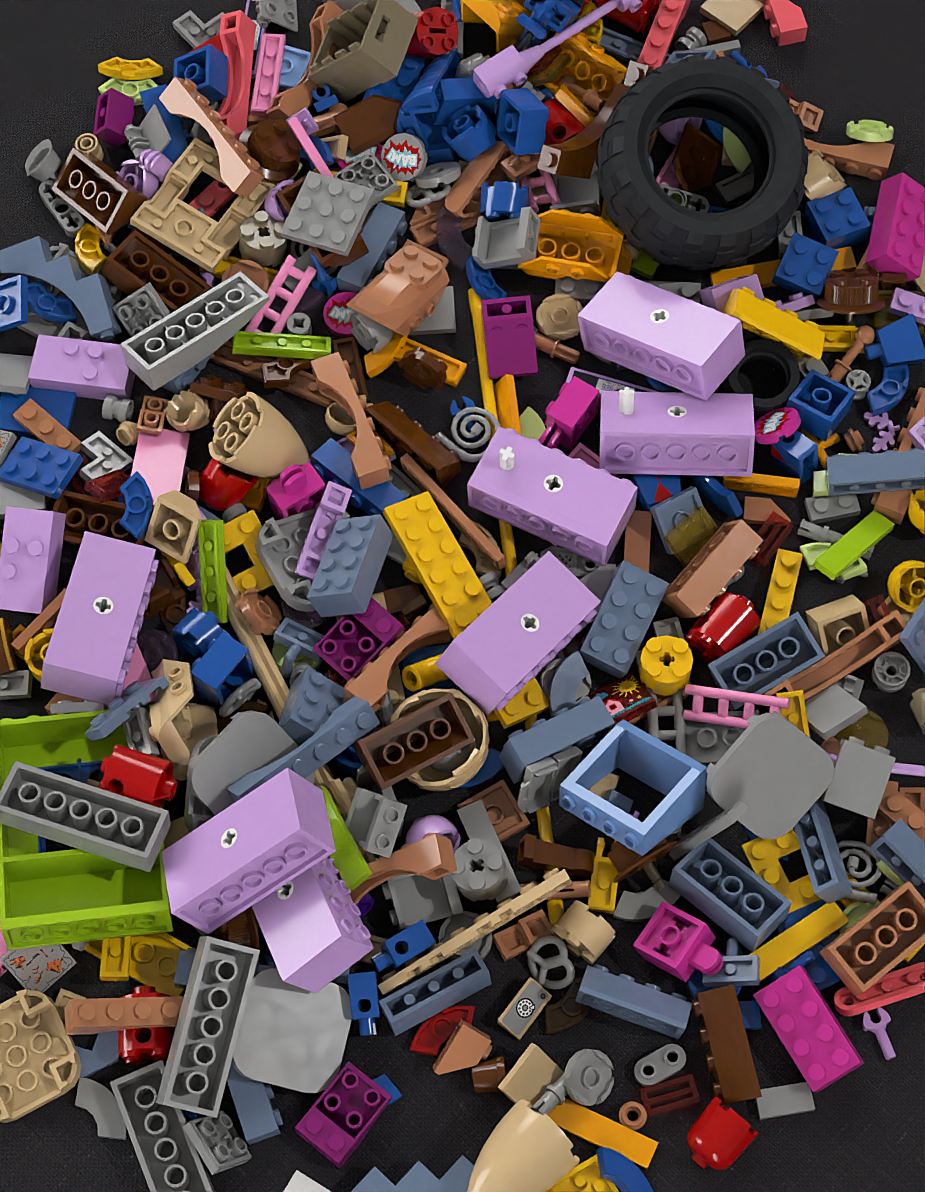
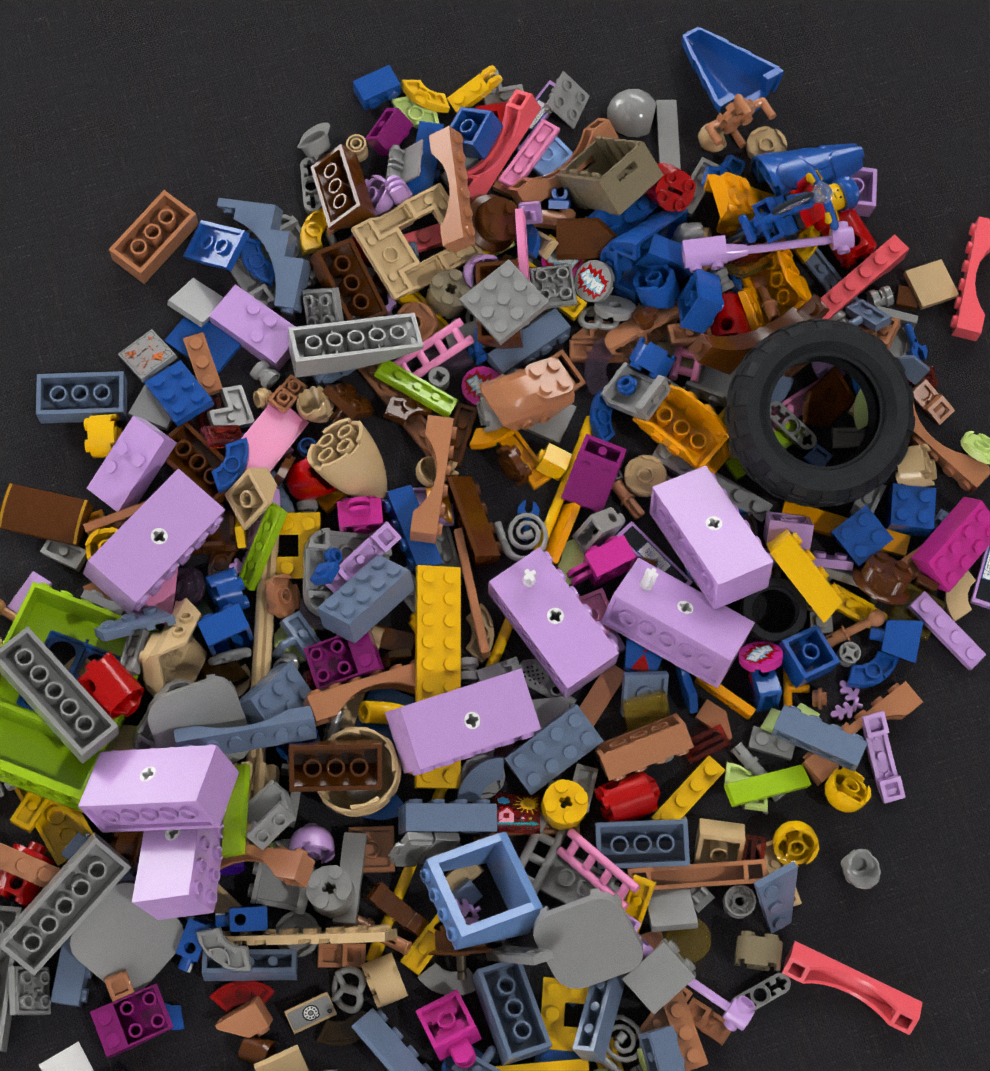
camera: 20 degrees right, 5 degrees up
none -> nougat tile [104,969,135,1002]
none -> light grey tile [196,927,252,971]
none -> blue plate [297,437,317,458]
none -> blue plate [310,548,342,586]
none -> blue brick [353,65,401,110]
none -> yellow hinge [447,65,503,113]
none -> yellow brick [535,443,572,481]
none -> light grey torso [572,507,625,554]
none -> blue plate [616,375,637,396]
none -> reddish brown tile [631,306,659,330]

